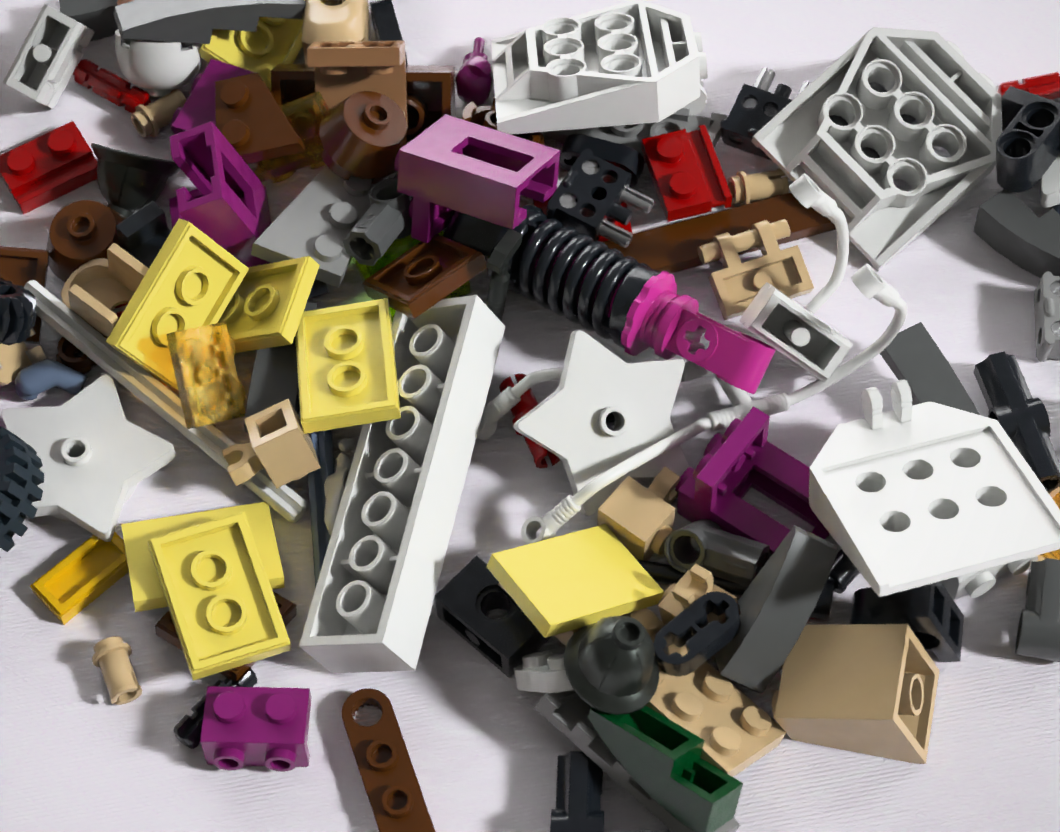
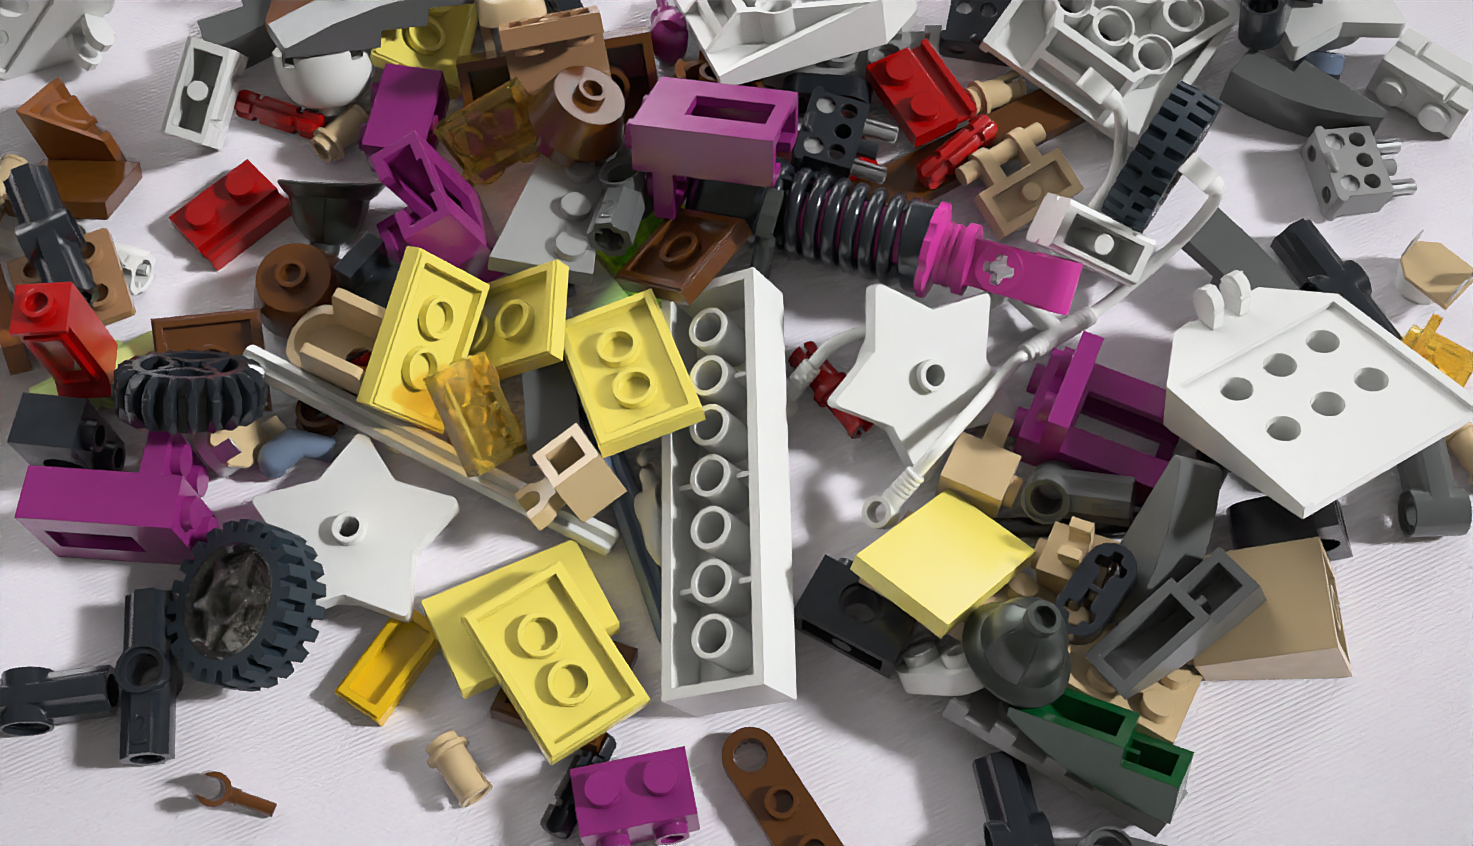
camera: 15 degrees left, 5 degrees up
reddish brown wing [215,72,306,164] -> none
none -> red axle [916,114,998,190]
none -> dark grey slope [1084,547,1267,700]
none -> black wheel [1101,81,1223,234]

